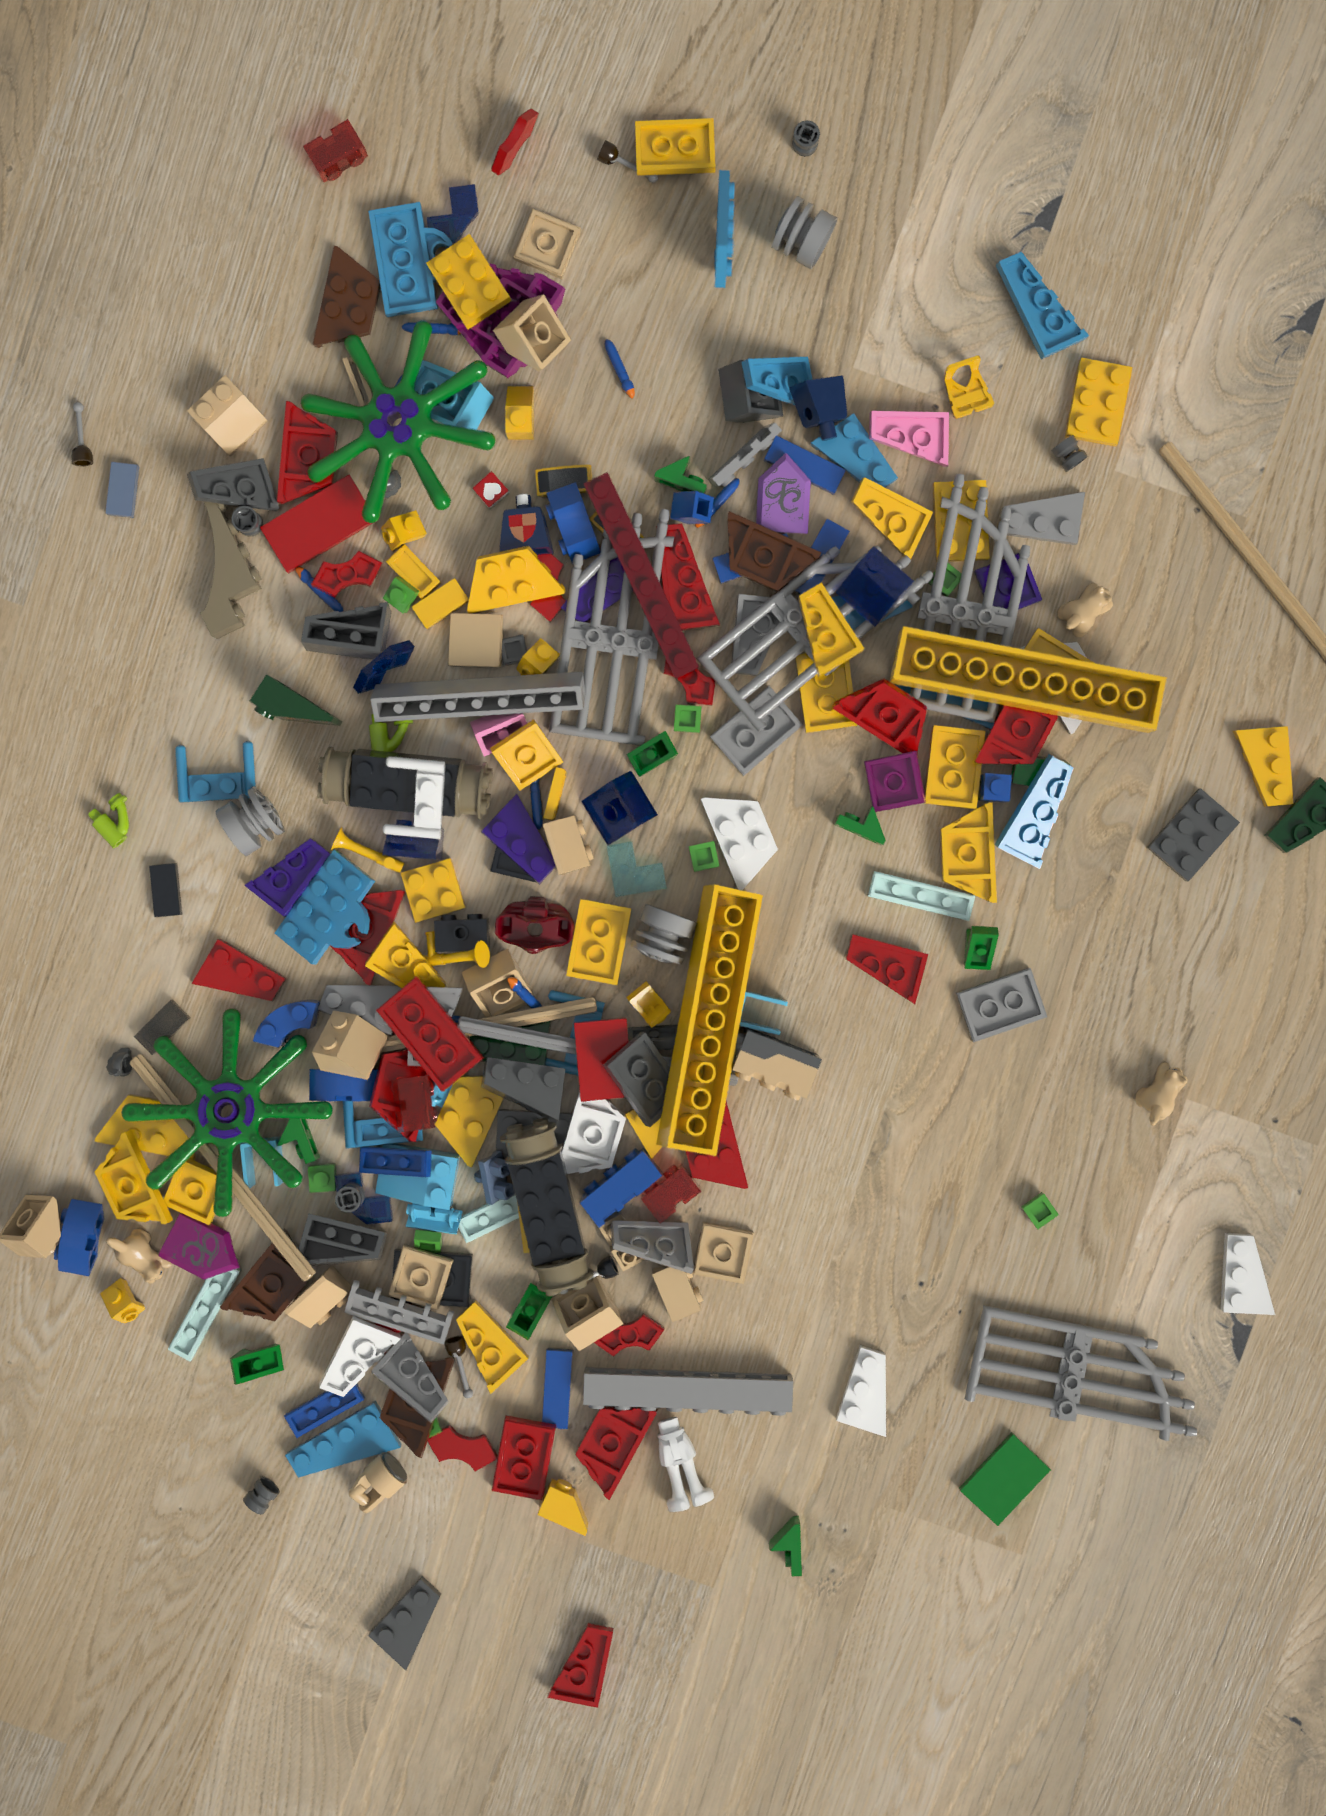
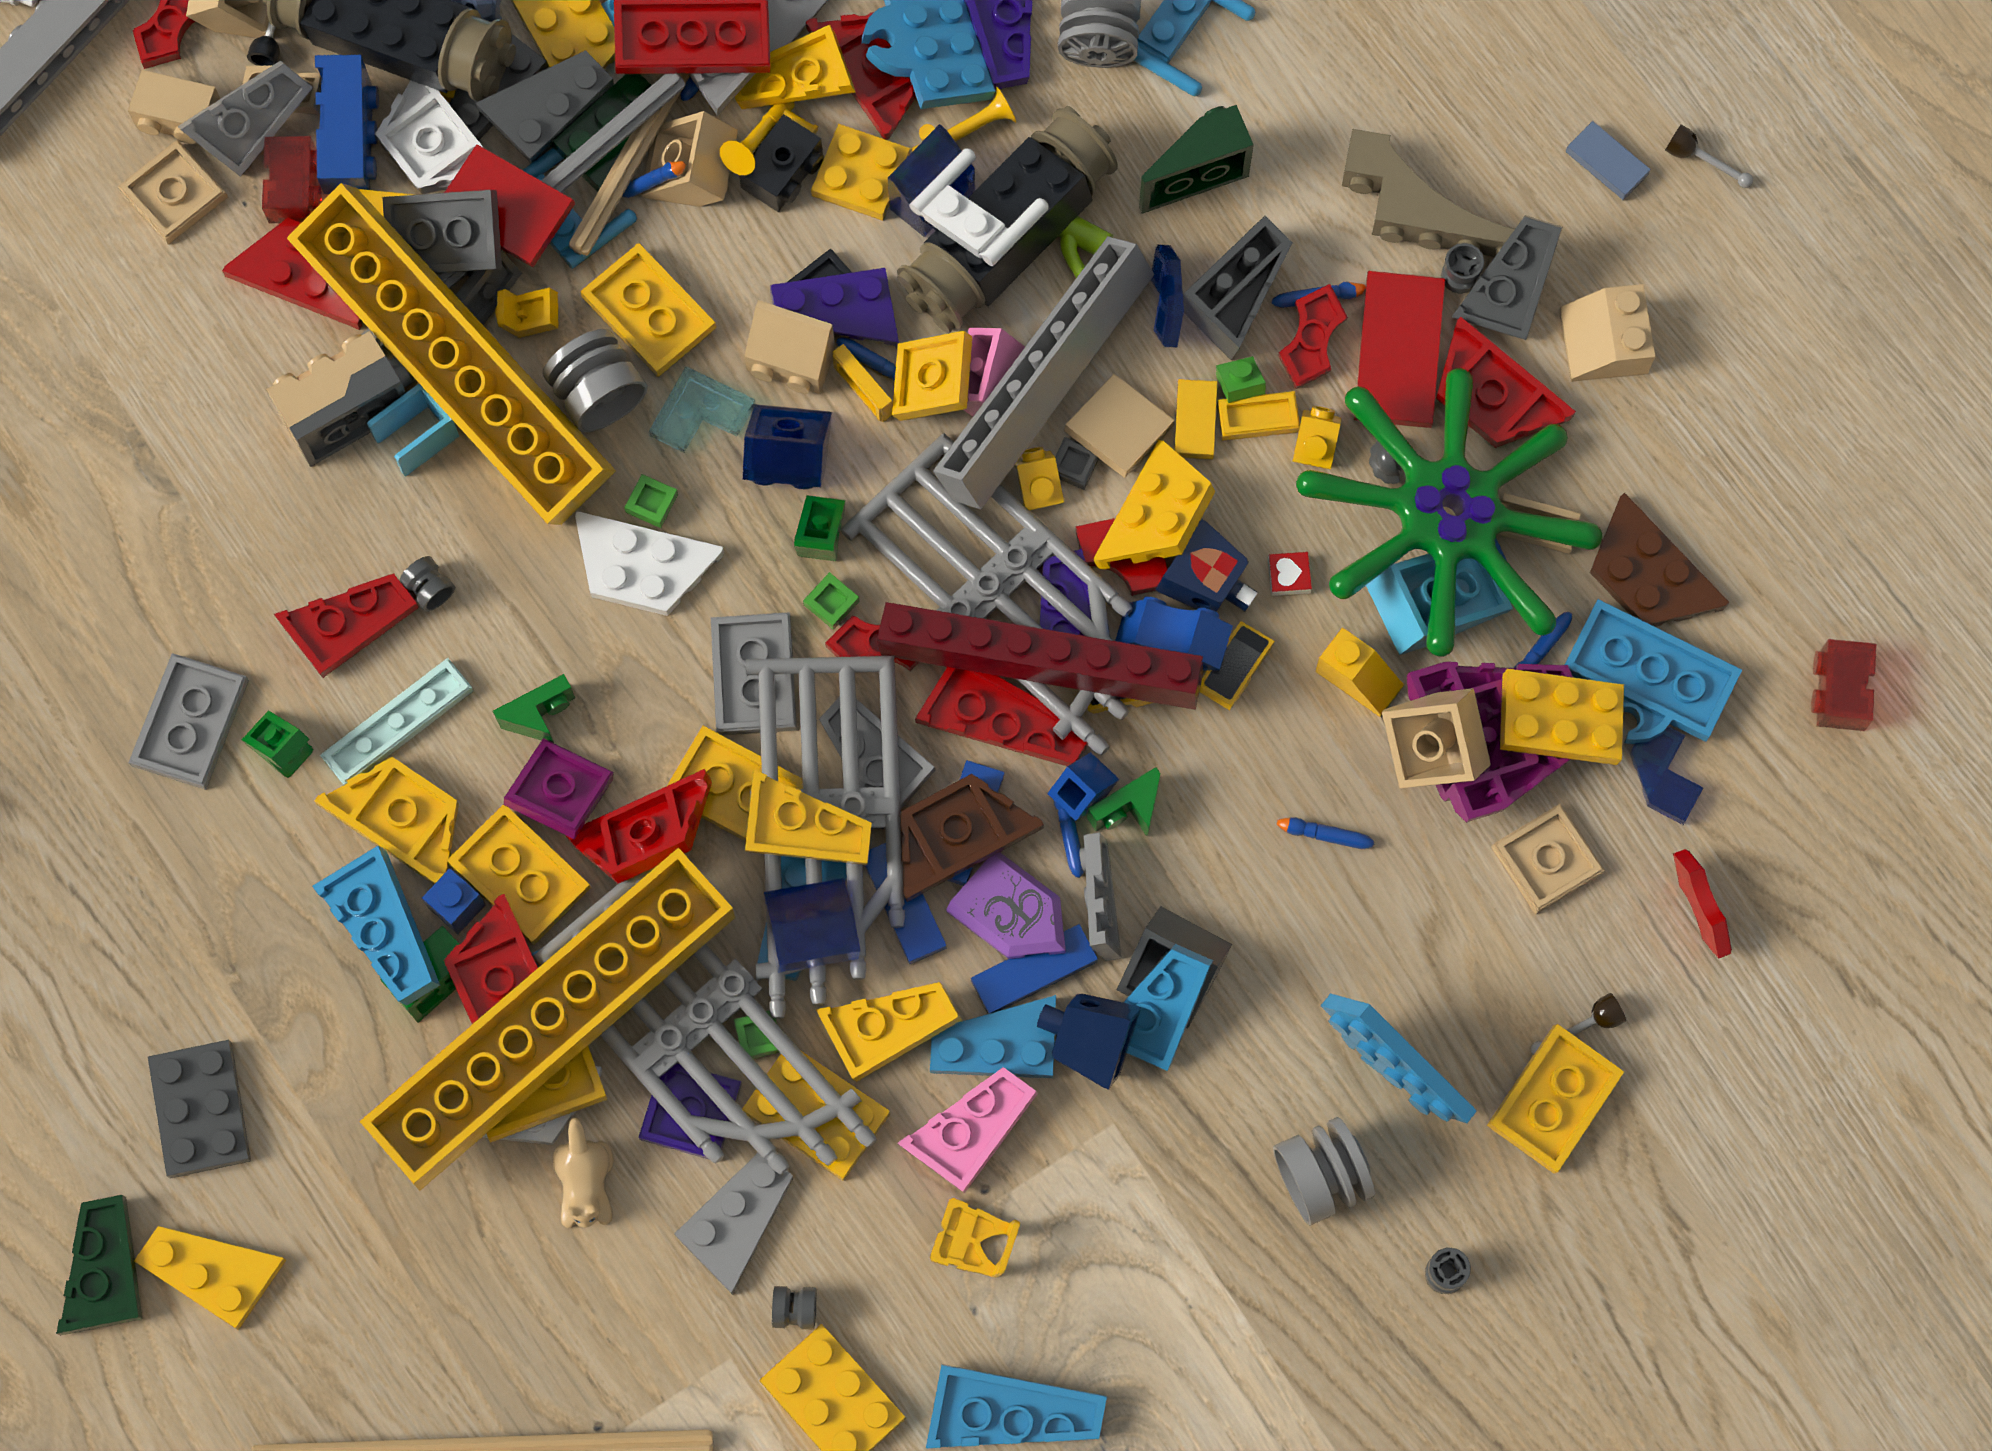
camera: 125 degrees right, 15 degrees down
dark red piece [495,896,574,954] -> none
none -> dark grey wheel [400,556,456,612]

